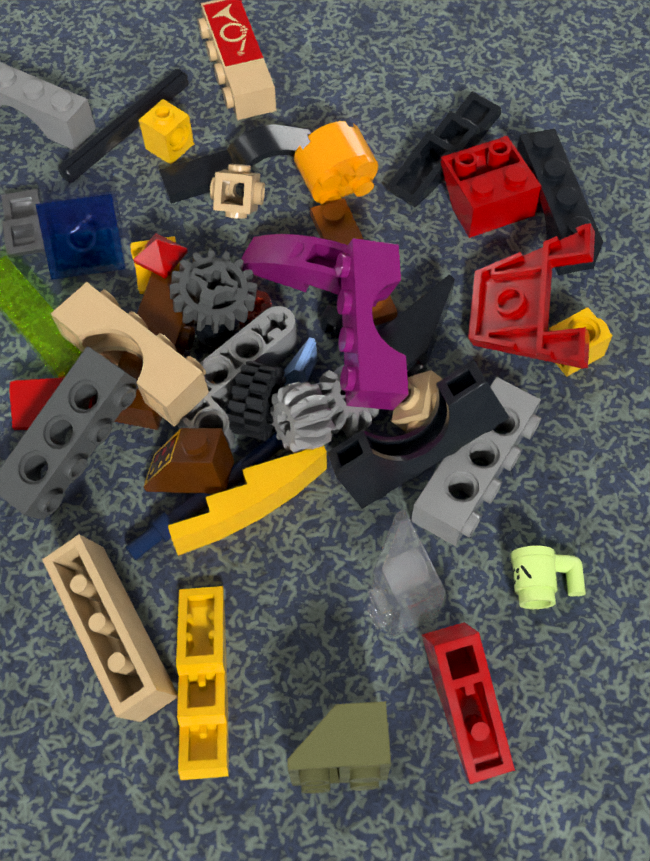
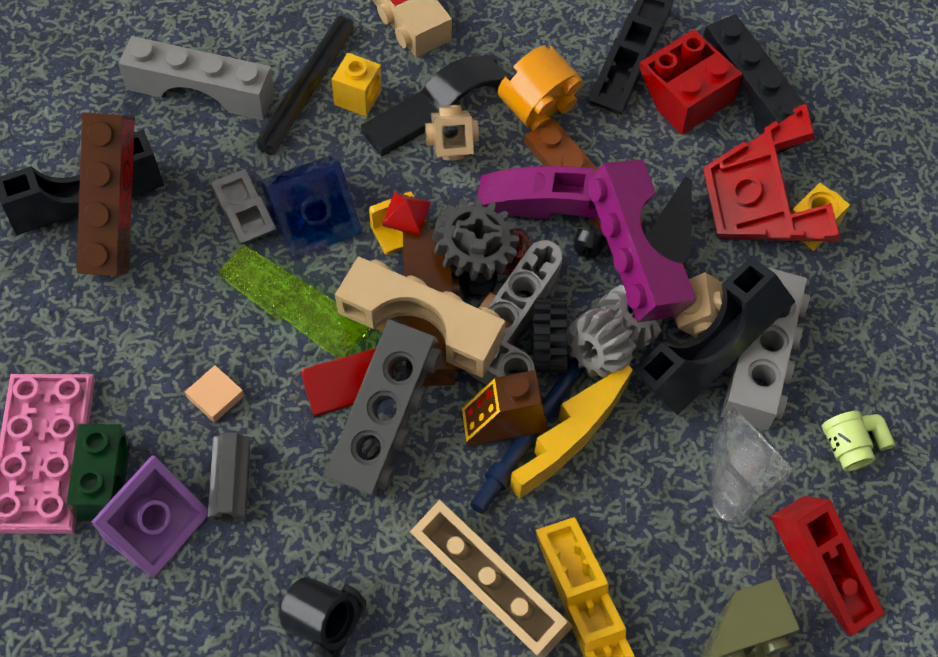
camera: 20 degrees left, 0 degrees up
light blue slope [284,337,317,385] -> none

